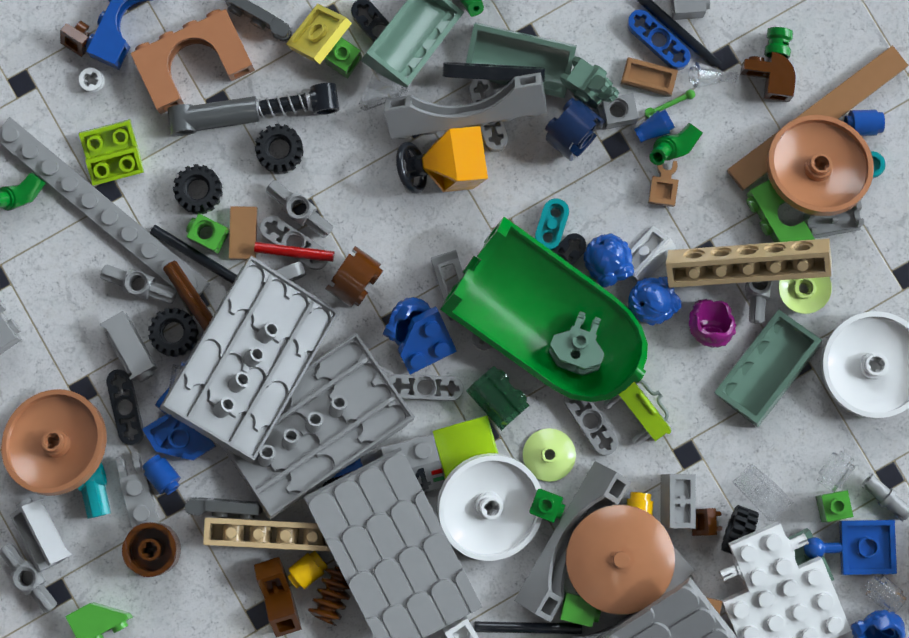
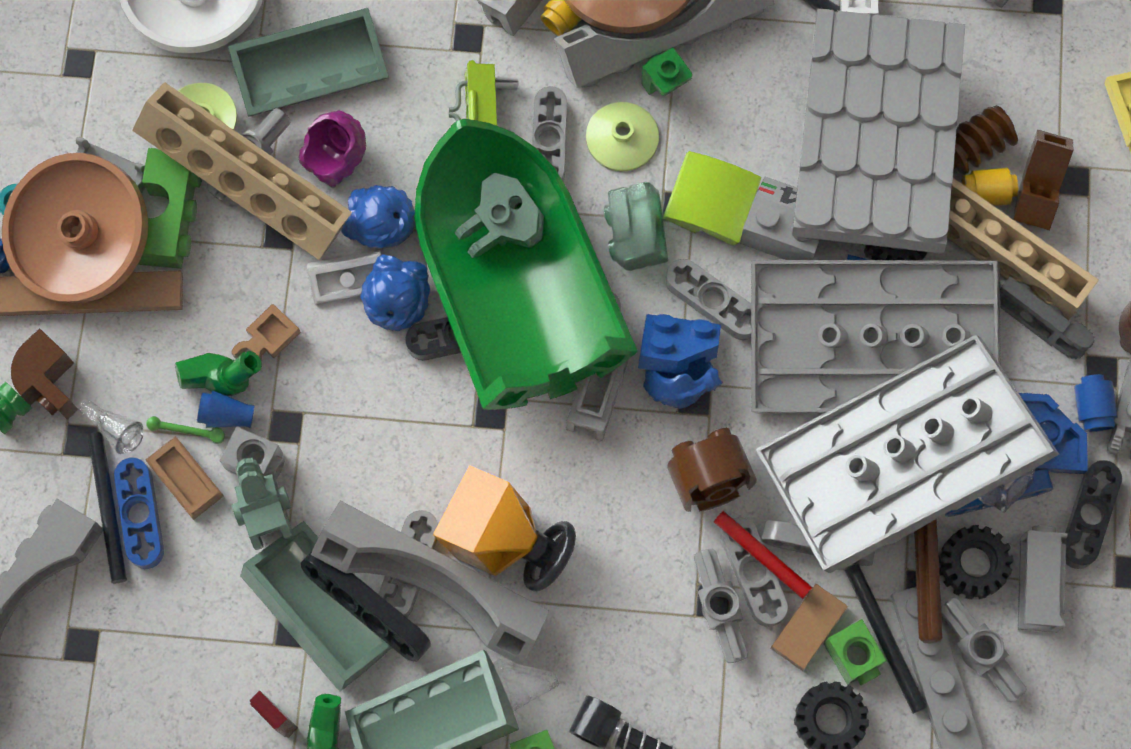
camera: 145 degrees left, 10 degrees down
black tyre [255,124,304,174] -> none
white dish [437,453,542,561] -> none
teal plate [535,198,569,250] -> none
dark blue brick [545,98,604,161] -> none

